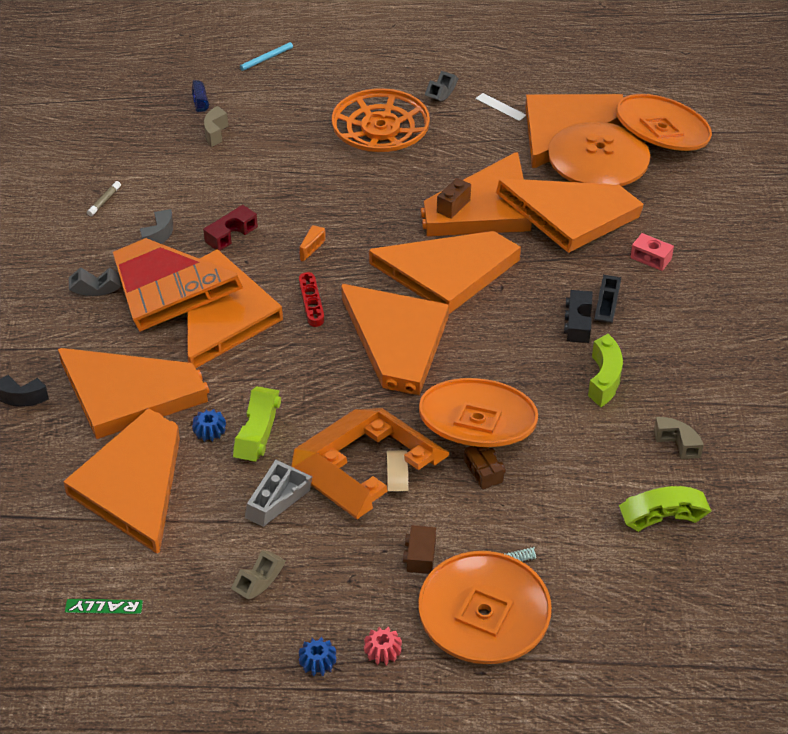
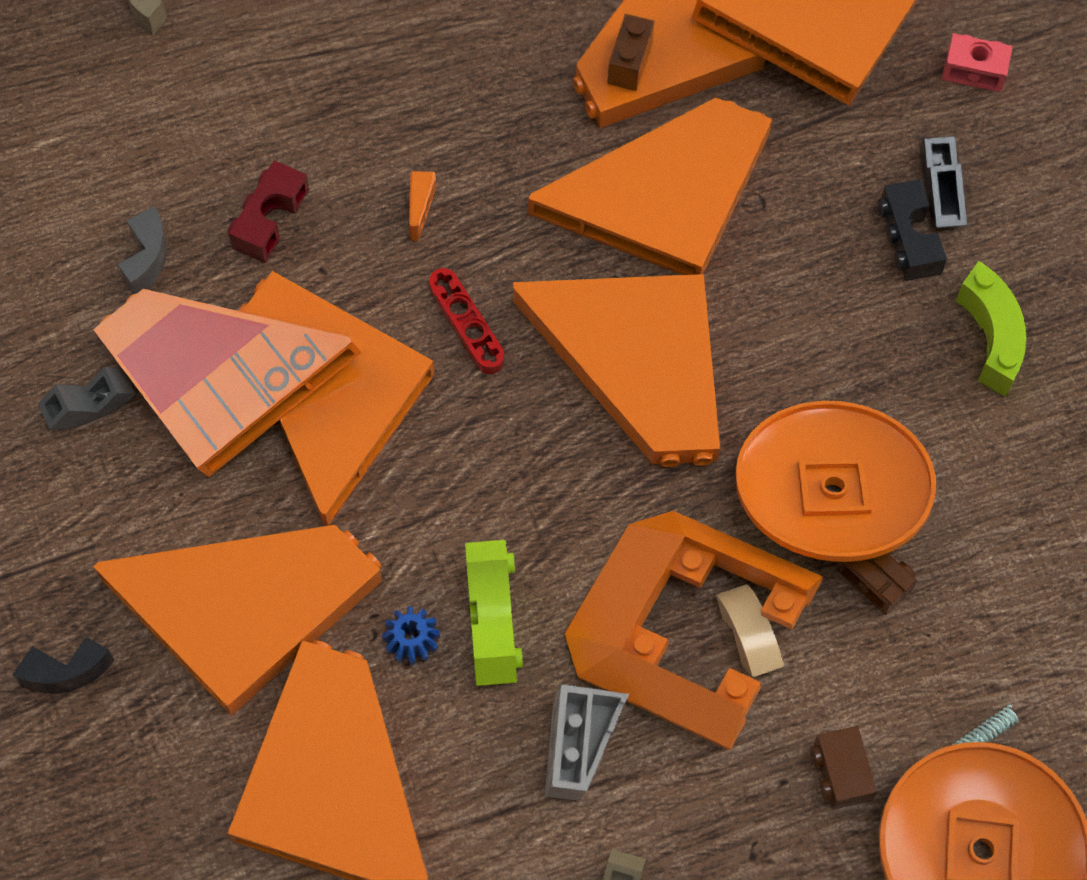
camera: 20 degrees left, 20 degrees up
dark tan bar [87,181,121,216] -> none

